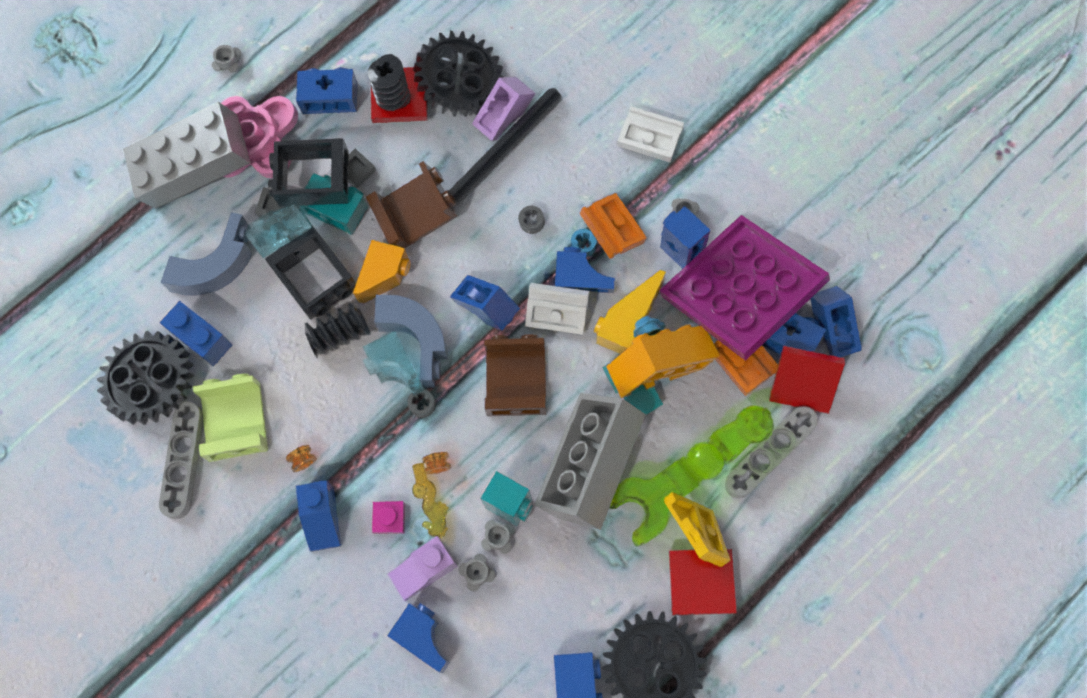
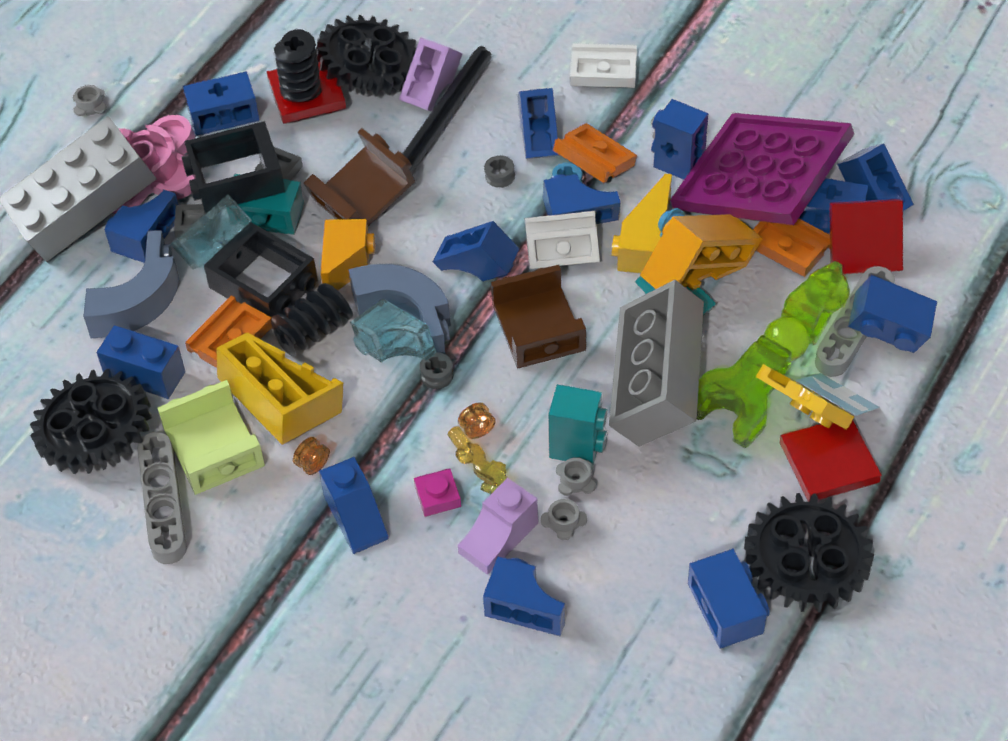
camera: 20 degrees left, 20 degrees down
none -> blue arch [104,189,178,263]
none -> orange plate [185,295,272,368]
none -> yellow wedge [217,332,343,445]
none -> blue arch [517,88,559,159]
none -> medium azure sticker [795,373,880,416]
none -> blue brick [848,275,937,353]

